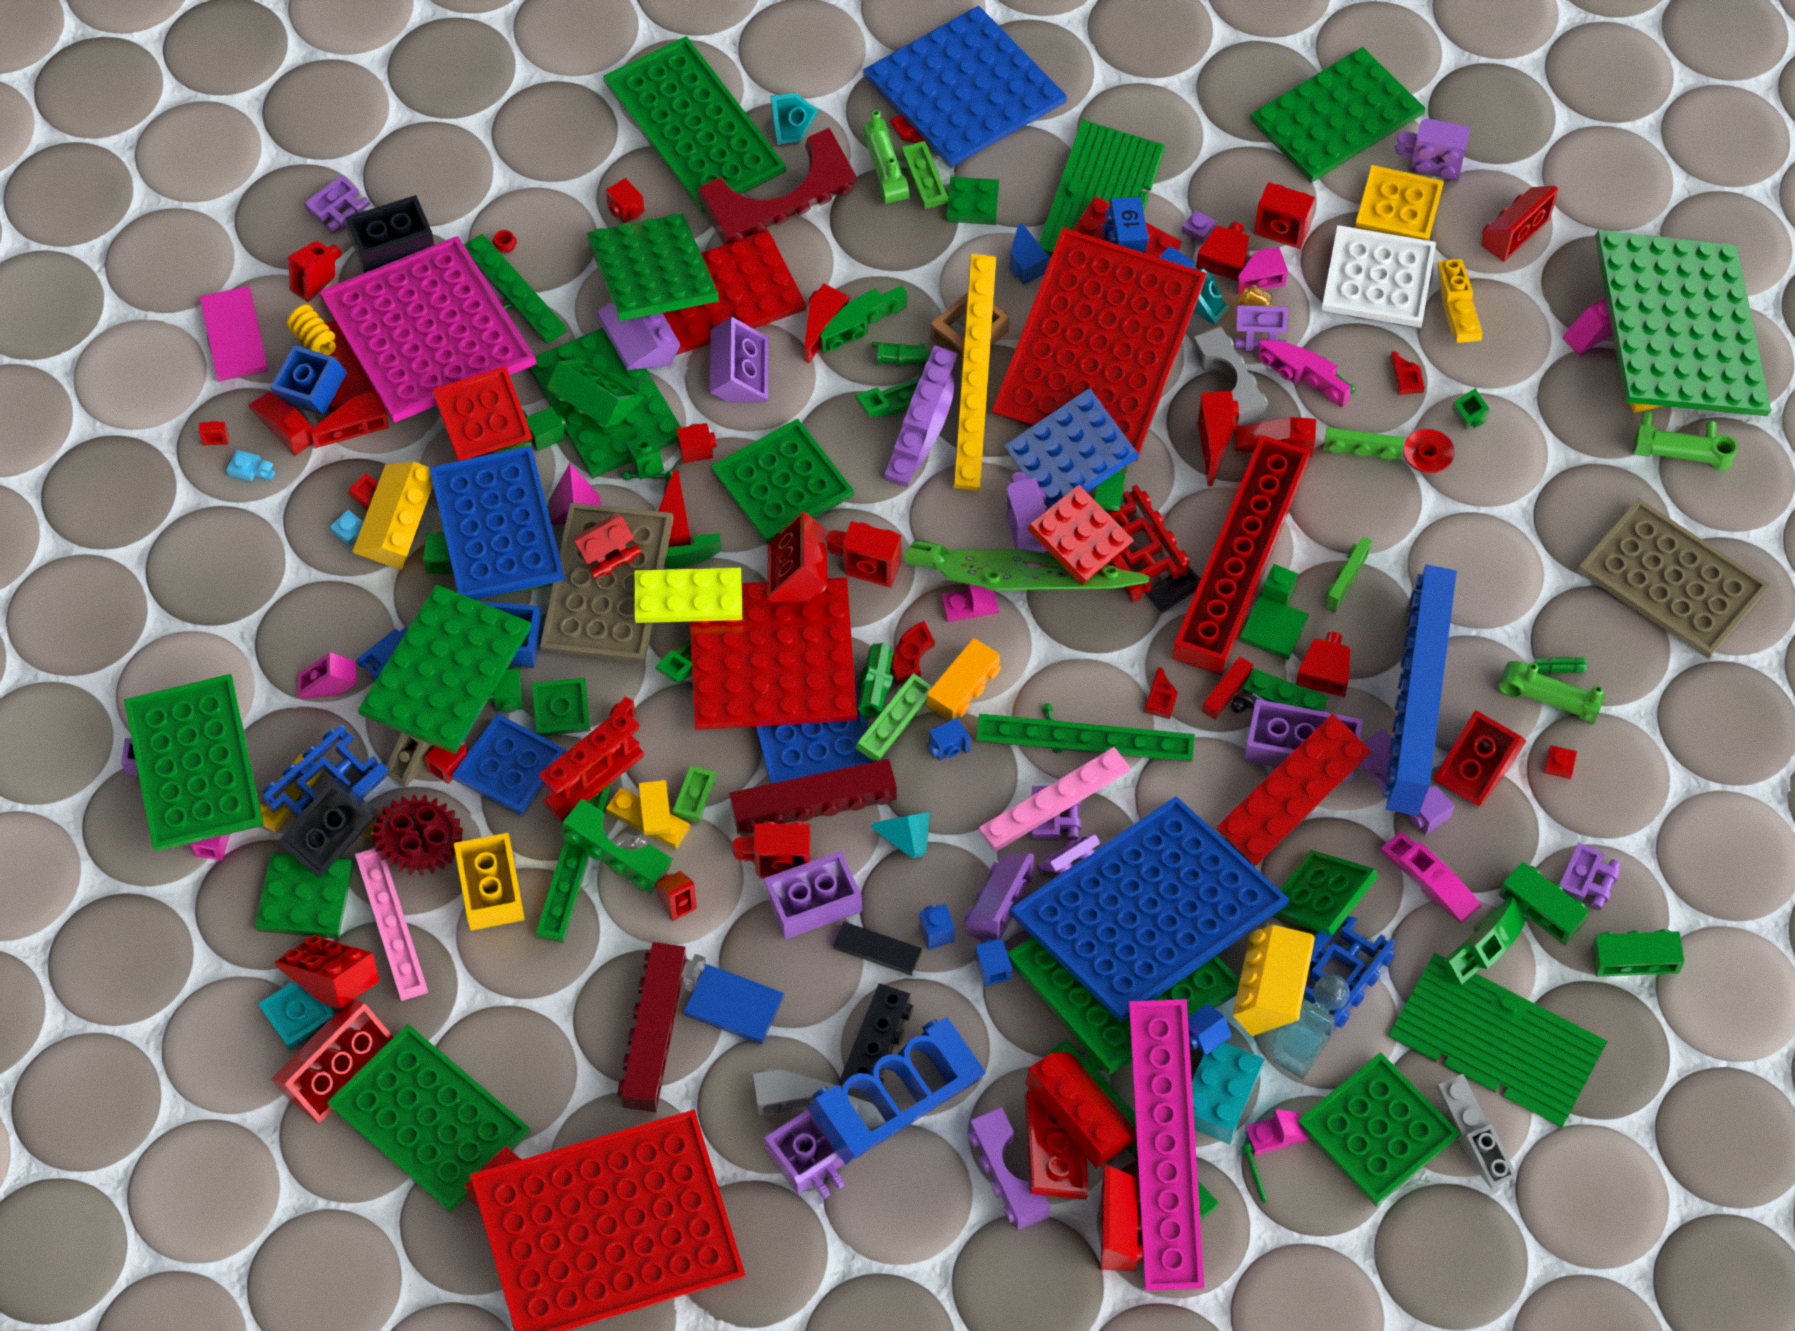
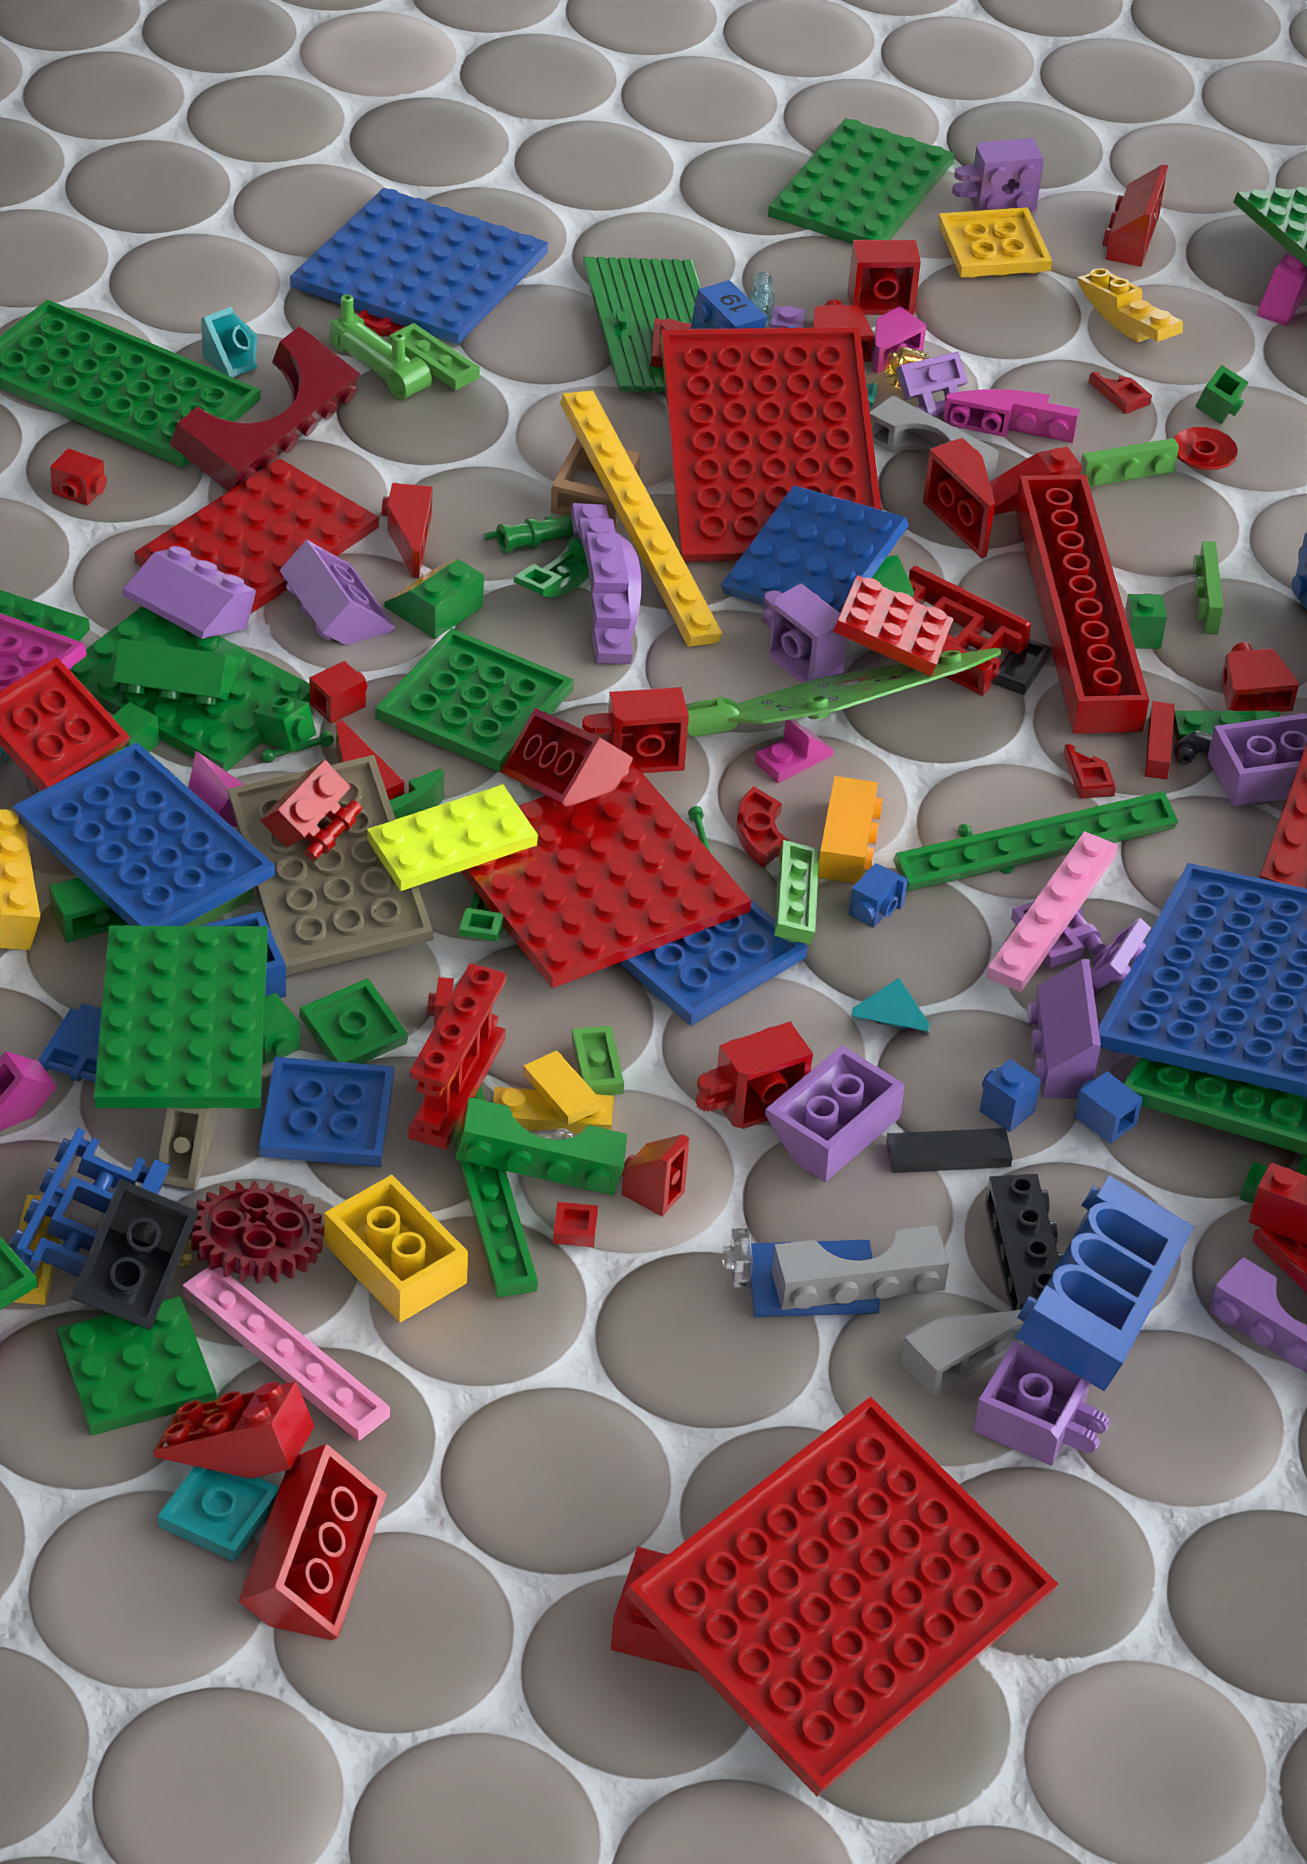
camera: 30 degrees left, 15 degrees down
green plate [327,1024,531,1213] -> none
red brick [424,743,467,784] -> none
green plate [587,213,719,321] -> none
dark red brick [617,942,687,1112] -> none
dark red brick [729,759,897,834] -> none
green slope [820,285,907,354] -> none
green piece [857,642,893,719] -> none
green plate [947,176,999,225] -> none
blue slope [1009,223,1049,285] -> none
green tile [1240,595,1309,660] -> none
white plate [1321,225,1436,328] -> none
none -> green slope [384,559,484,639]
none -> red plate [553,1202,598,1248]
none -> green piece [688,806,711,853]
none -> clear light blue pin [750,272,775,325]
none -> light grey arch [771,1225,949,1310]

